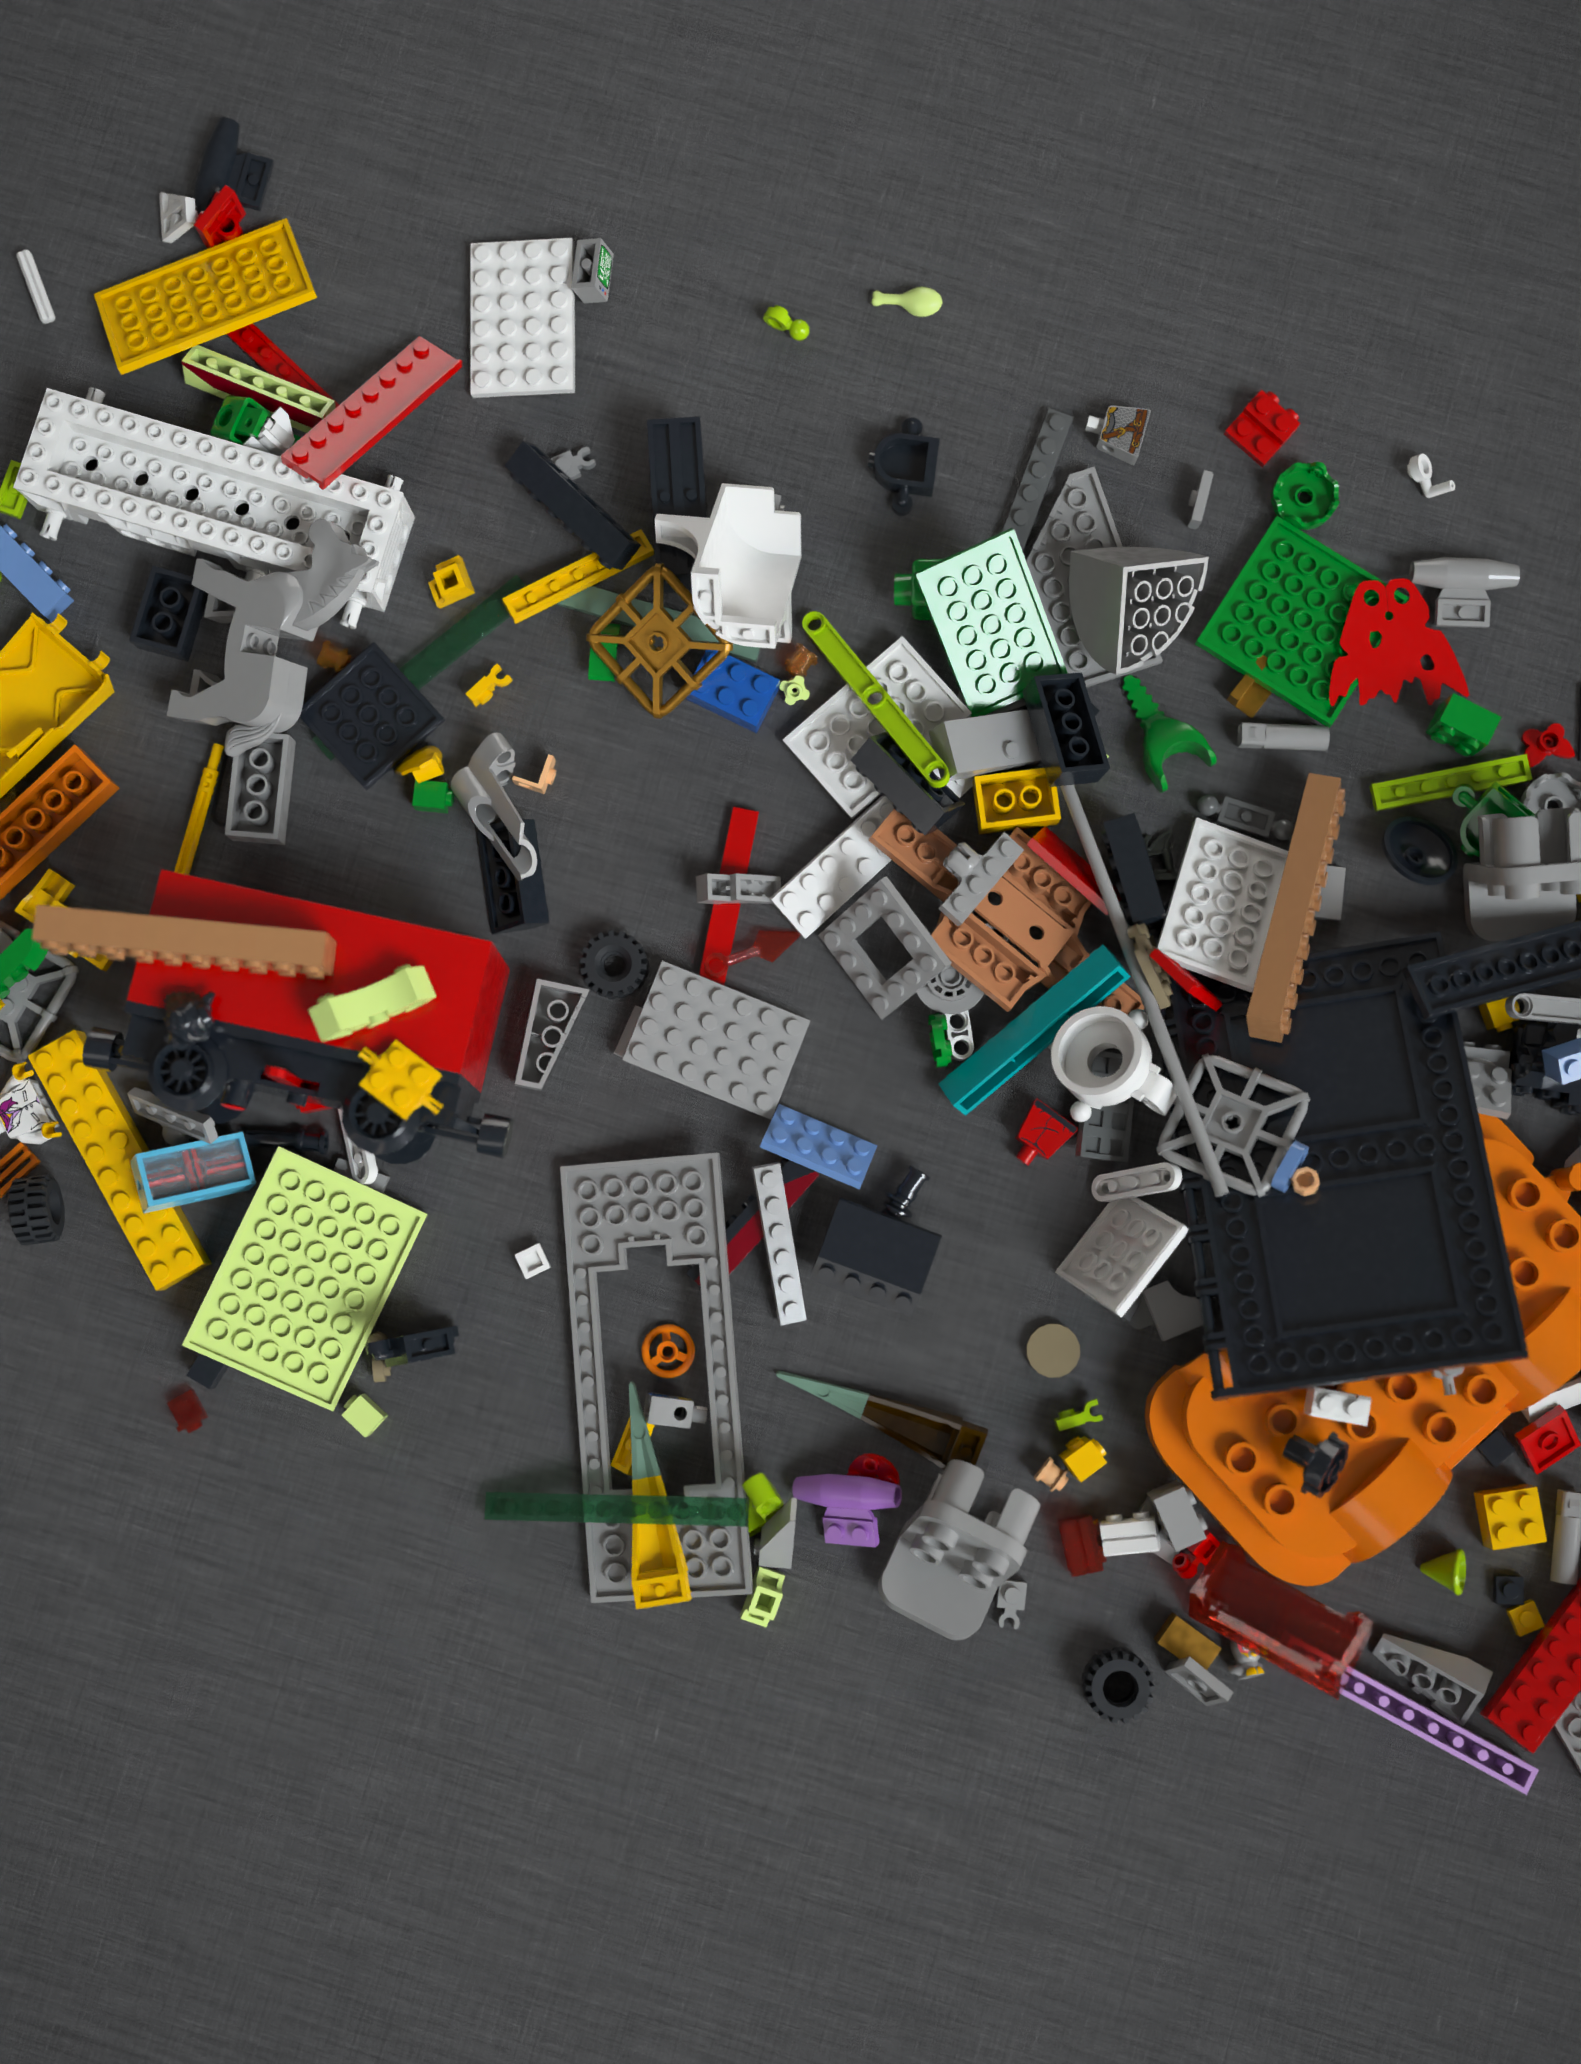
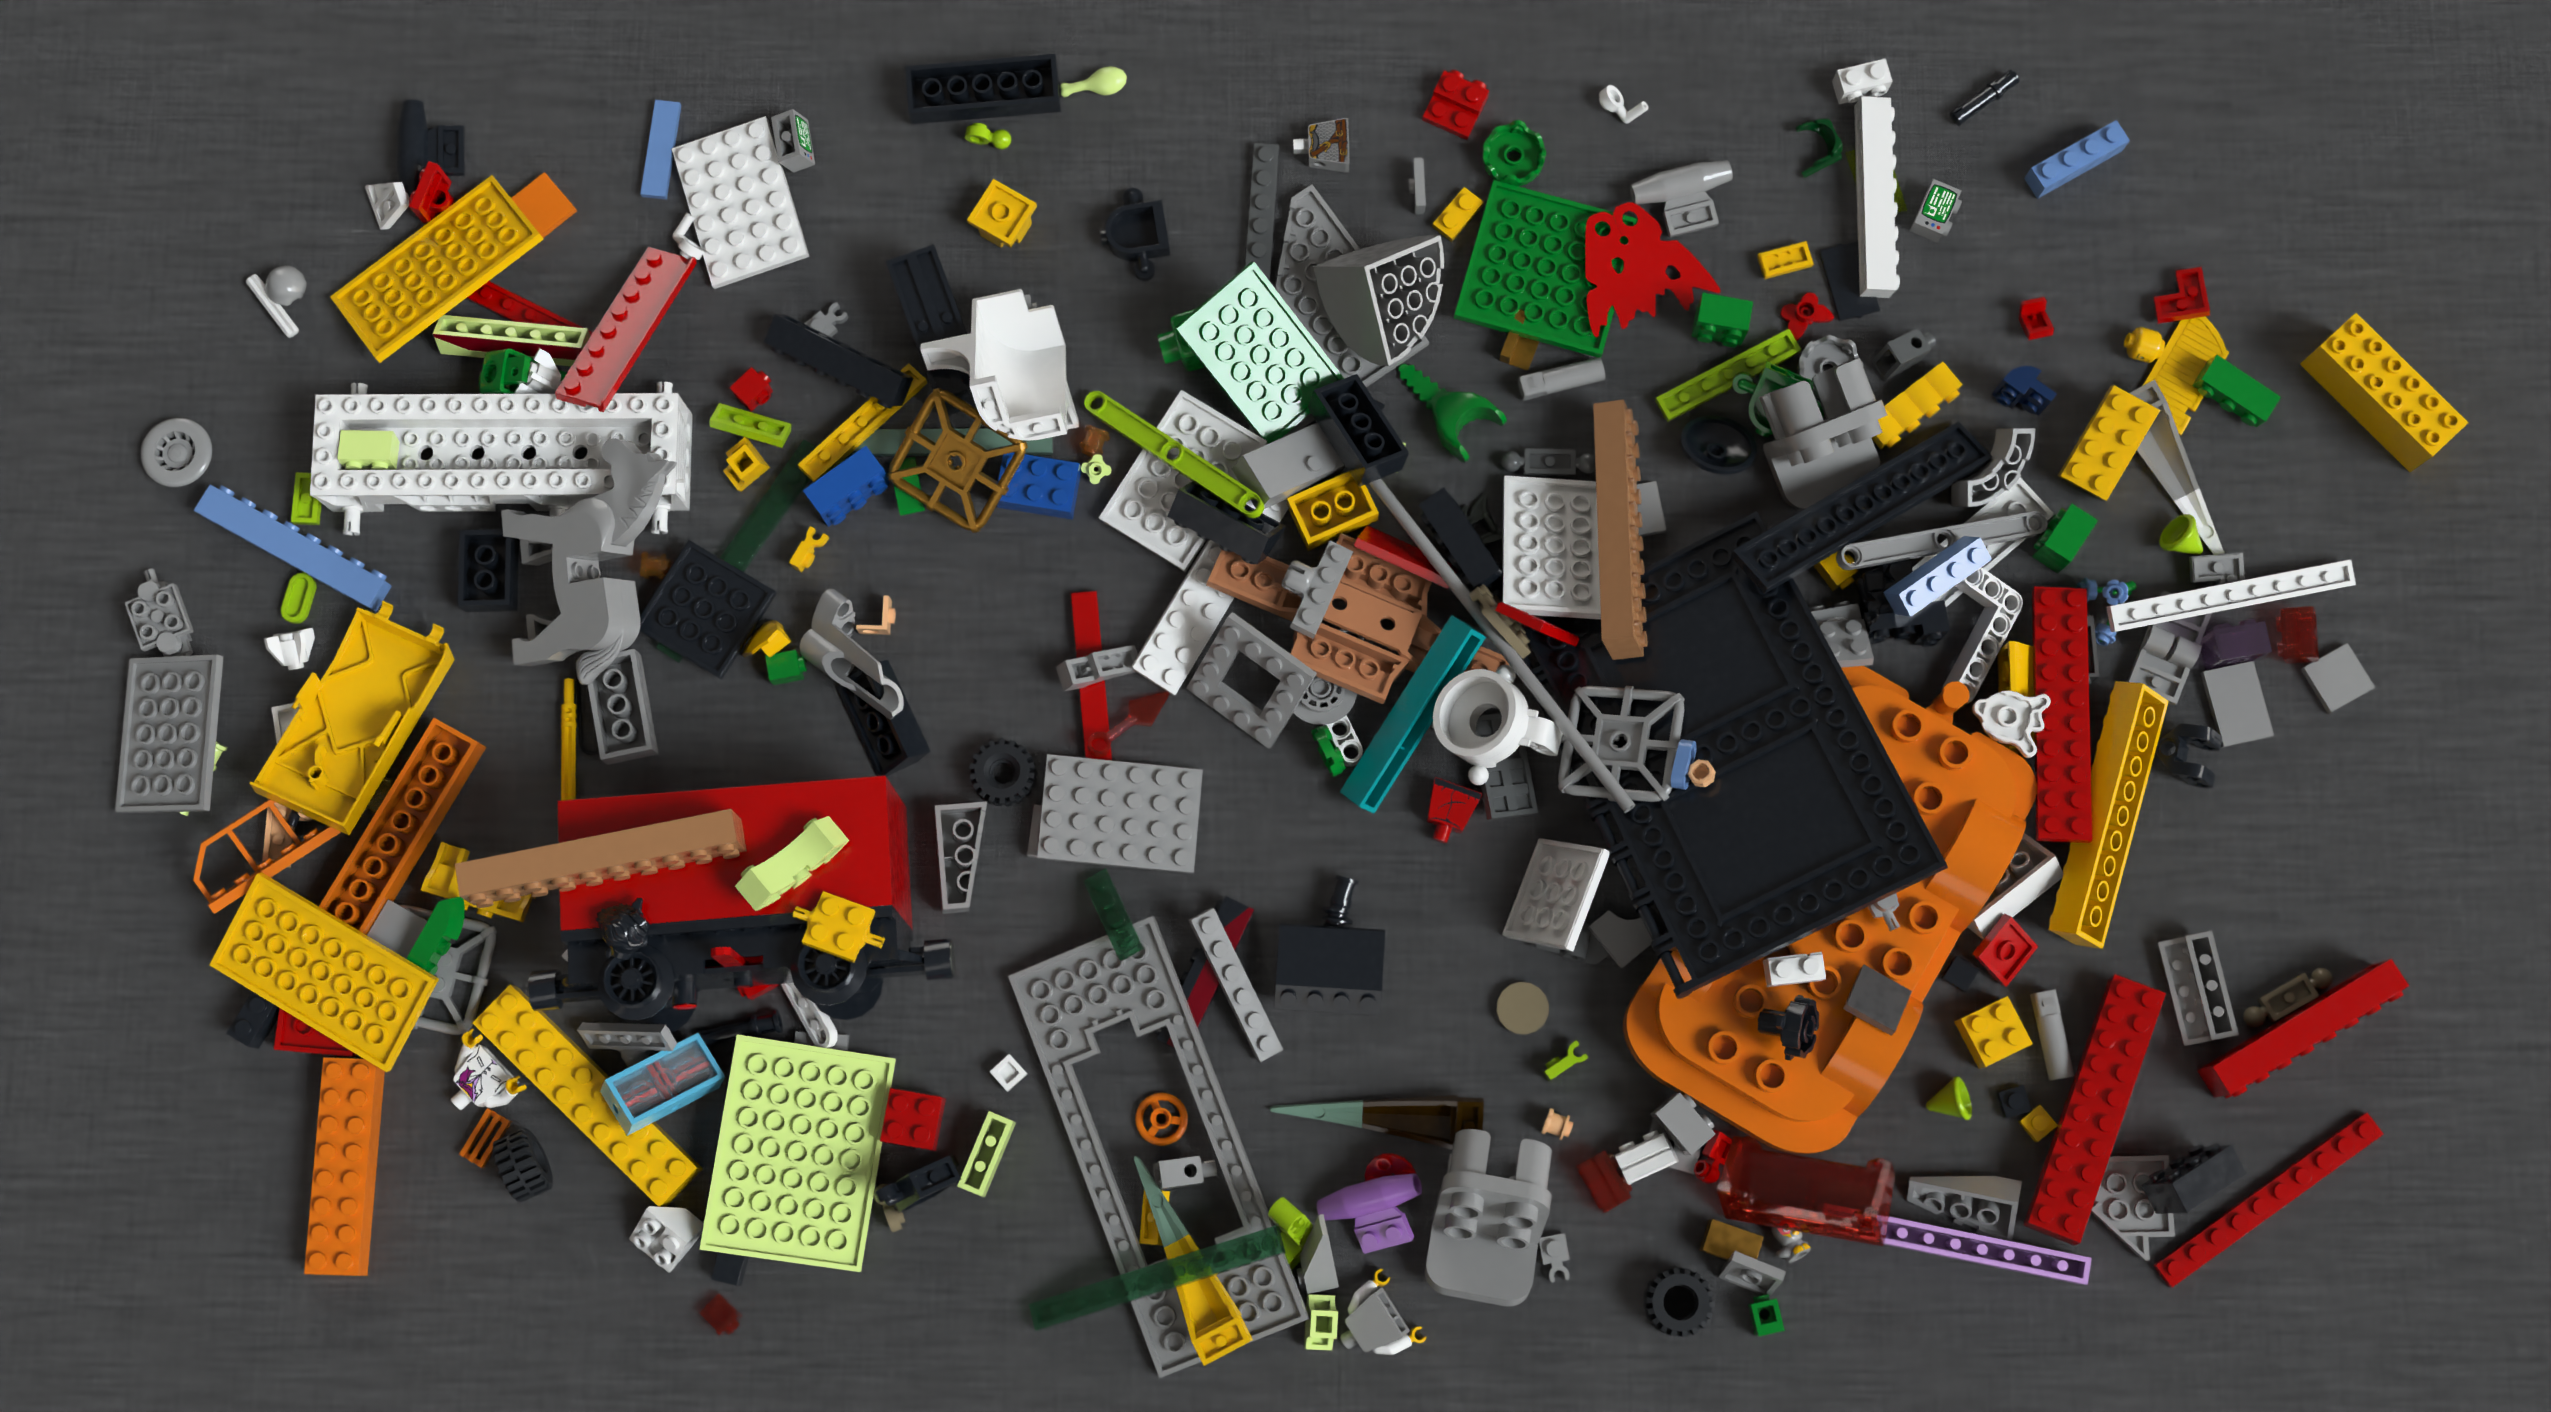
camera: 15 degrees left, 5 degrees down
yellowish green brick [342,1393,388,1437] -> none
medium blue plate [760,1104,877,1189] -> none
yellow brick [1058,1436,1107,1482] -> none
white plate [1092,1162,1182,1202] -> none
none -> light grey hair [264,265,307,306]
none -> yellowish green brick [337,430,400,470]
none -> orange tile [511,172,577,238]
none -> white slope [629,1206,704,1273]
none -> medium blue tile [640,100,682,200]
none -> white plate [672,212,705,260]
none -> lime plate [710,403,791,448]
none -> red brick [729,367,773,412]
none -> blue brick [803,446,891,527]
none -> red brick [880,1088,946,1151]
none -> black brick [905,53,1061,125]
none -> yellowish green brick [957,1111,1016,1197]
none -> yellow panel [967,179,1037,248]
none -> clear green plate [1083,868,1144,961]
none -> light grey torso [1341,1269,1426,1355]
none -> yellow plate [1432,187,1484,242]
none -> green brick [1748,1294,1785,1337]
none -> yellow plate [1757,241,1814,280]
none -> flat silver tile [1843,965,1912,1036]

